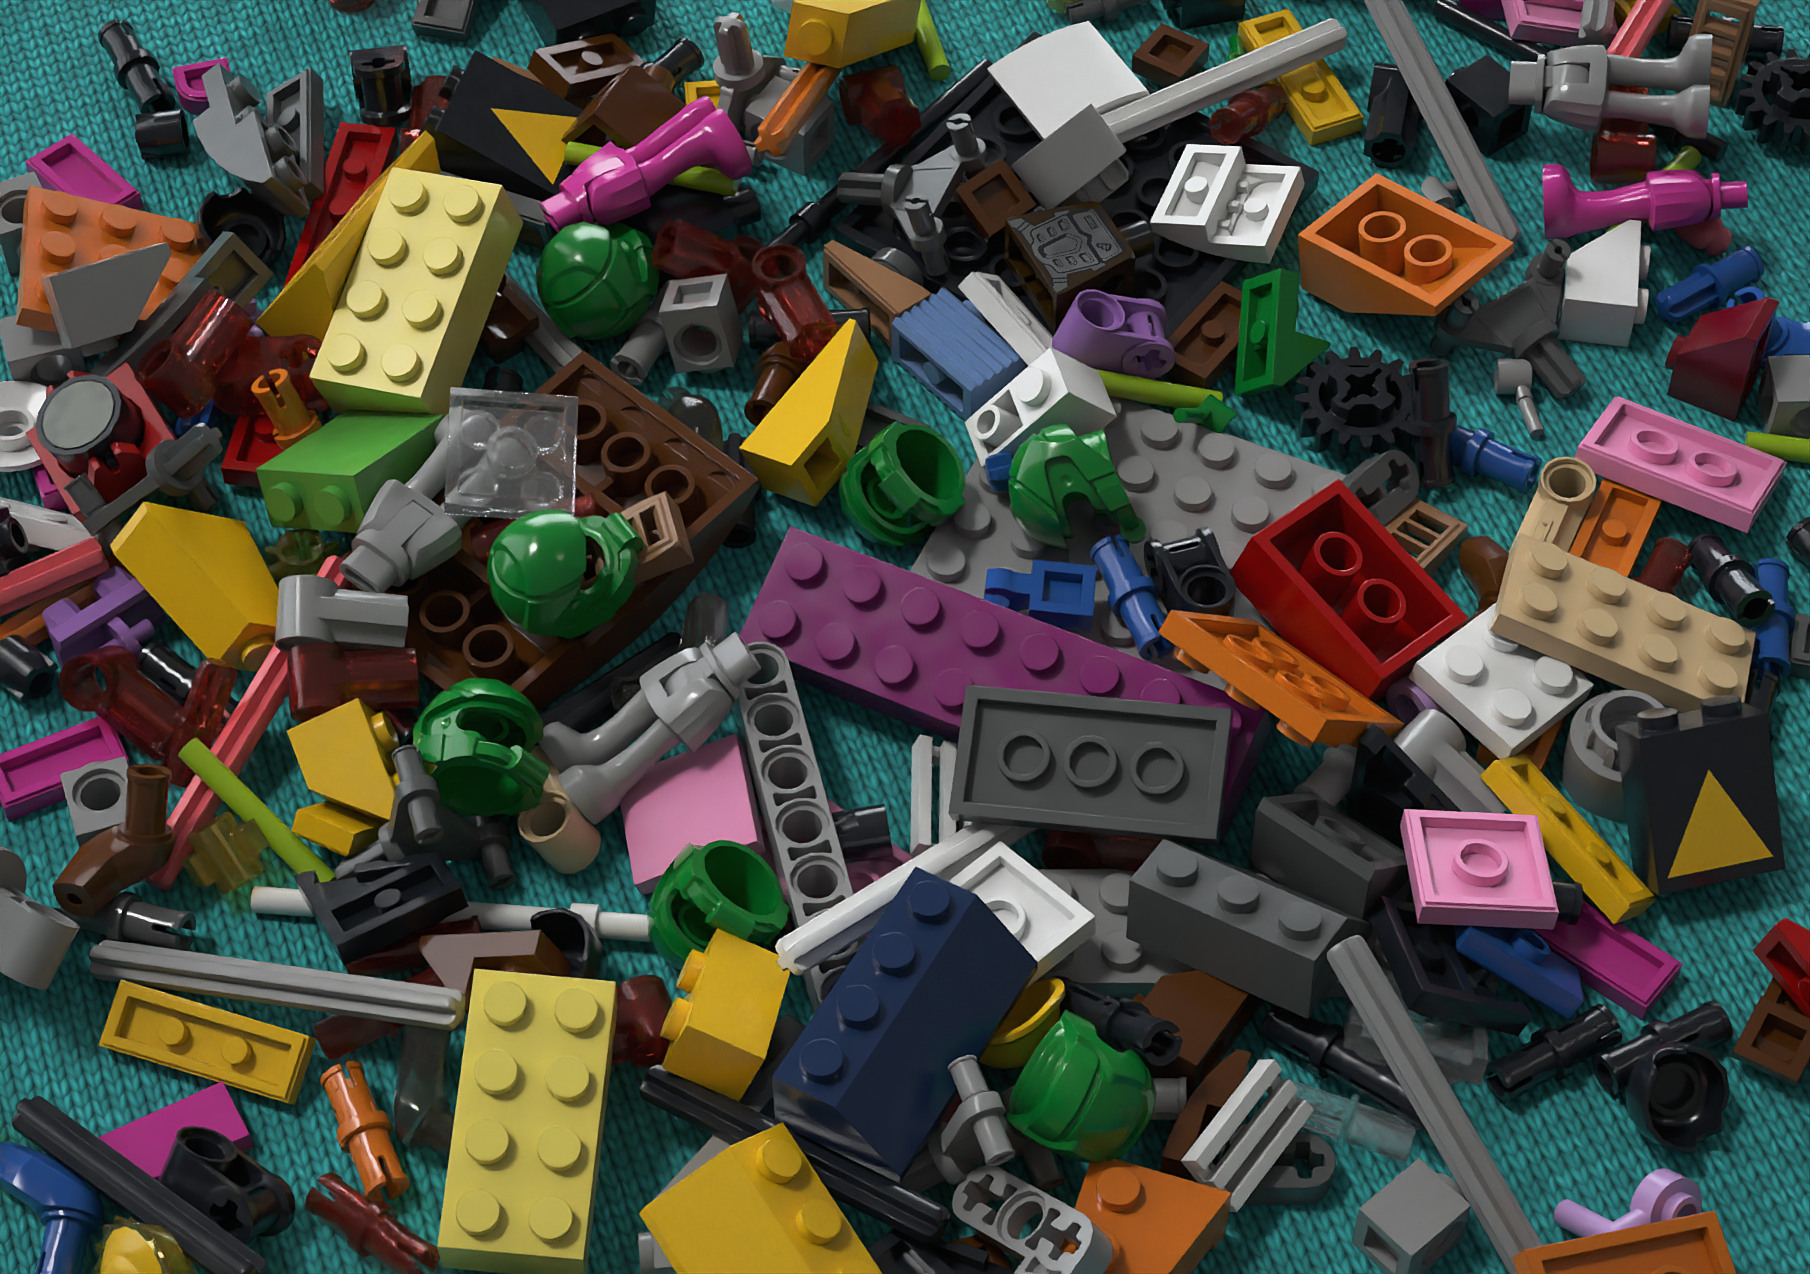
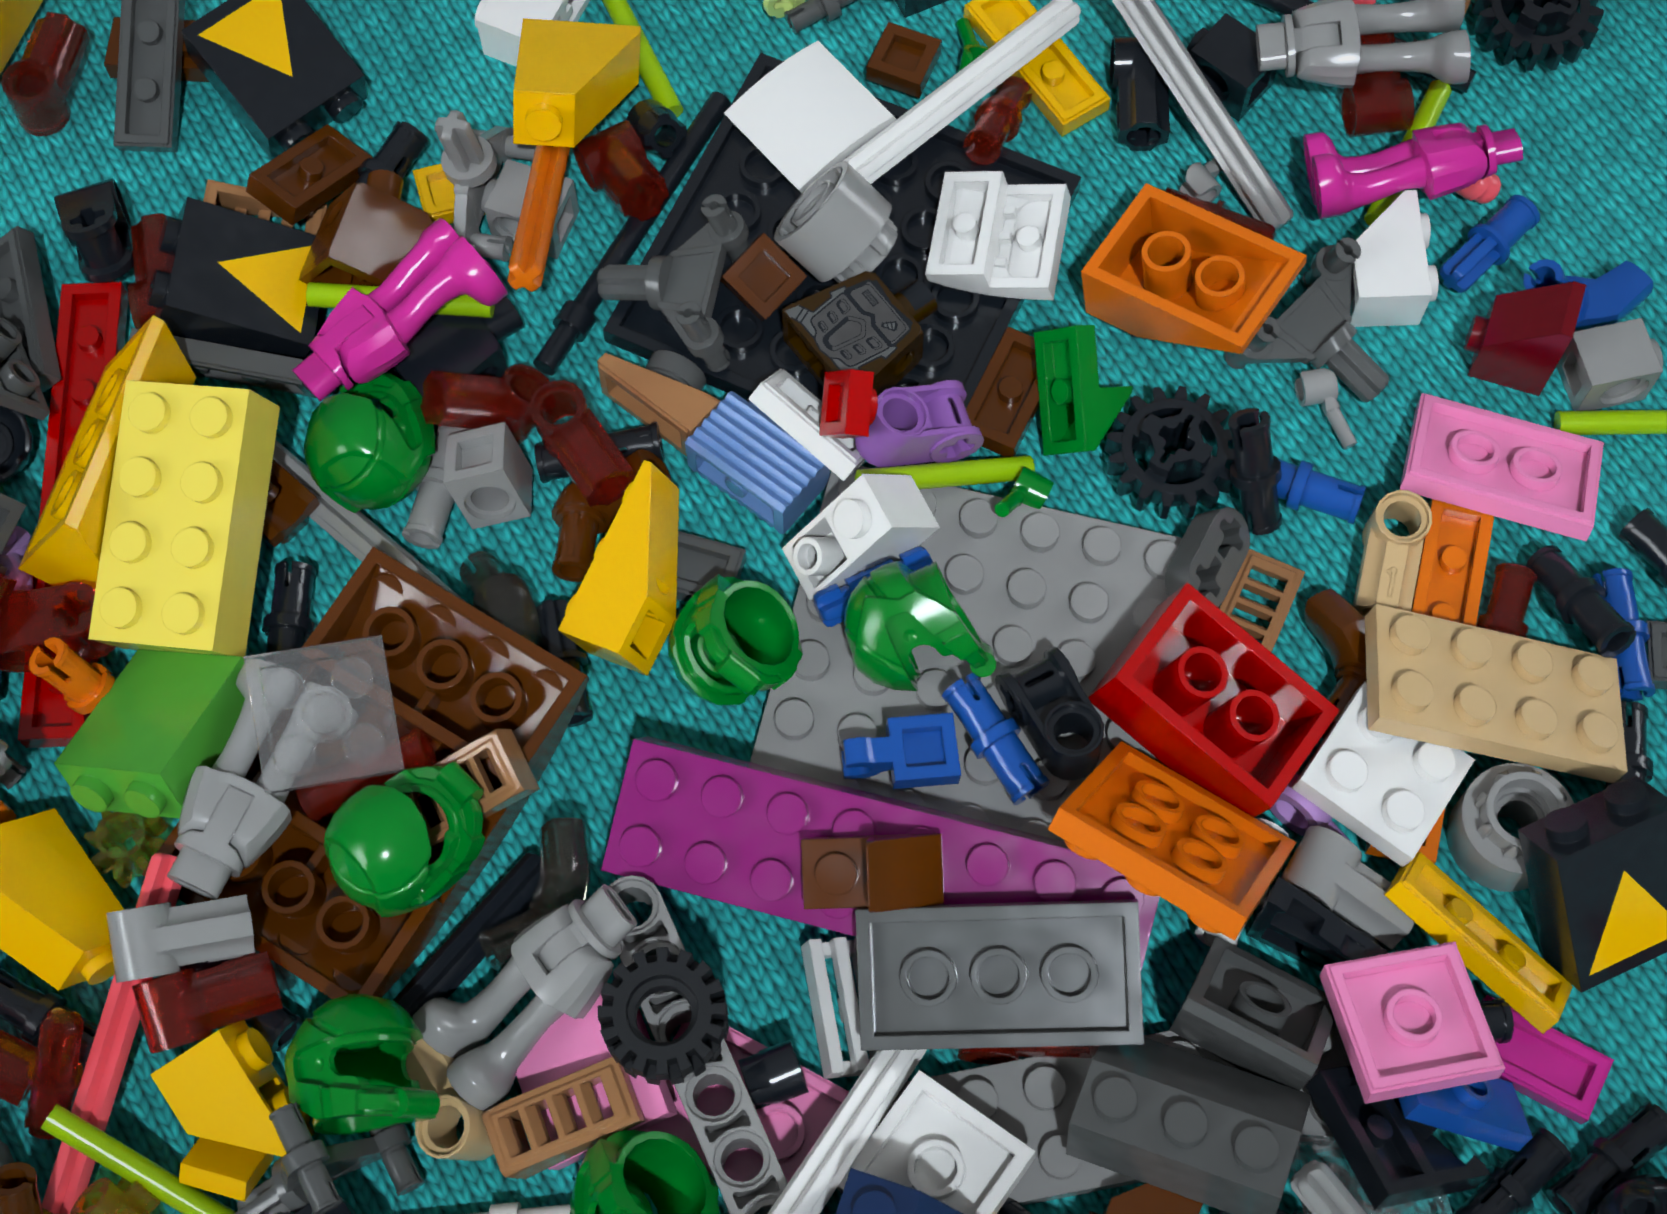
camera: 10 degrees left, 15 degrees up
none -> medium nougat slope [482,1057,645,1179]
none -> black tyre [598,947,729,1085]
none -> black hose [626,99,687,159]
none -> reddish brown slope [801,833,945,913]
none -> red plate [819,369,878,439]

